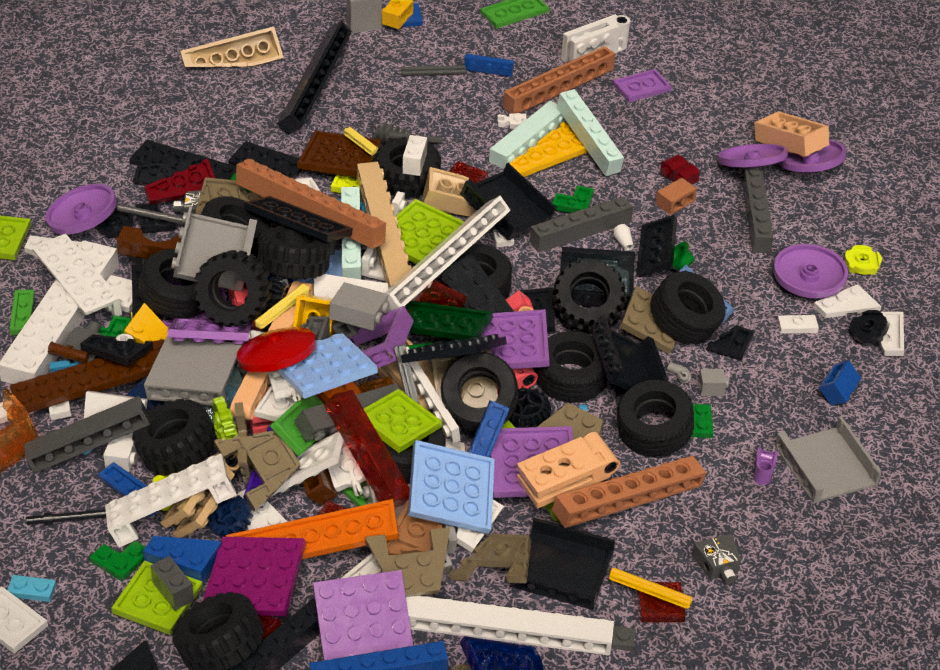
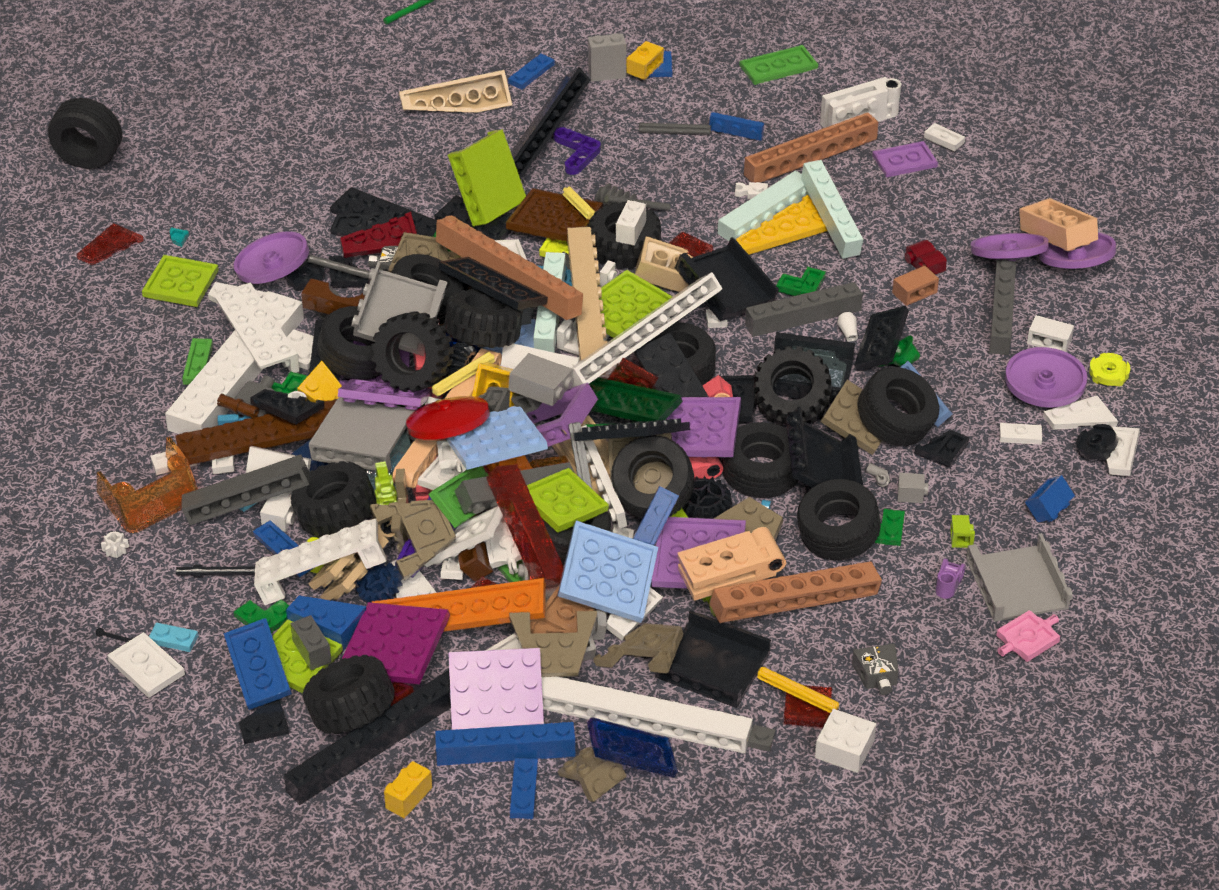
camera: 10 degrees right, 0 degrees up
none -> blue plate [223,618,292,710]
none -> white plate [441,555,464,580]
none -> lime panel [448,129,526,226]
none -> blue plate [508,54,555,90]
none -> dark purple beam [553,127,601,175]
none -> white brick [815,709,876,773]
none -> white plate [924,123,965,152]
none -> lime brick [950,515,975,548]
none -> bright pink plate [996,610,1060,662]
none -> white brick [1027,315,1074,352]

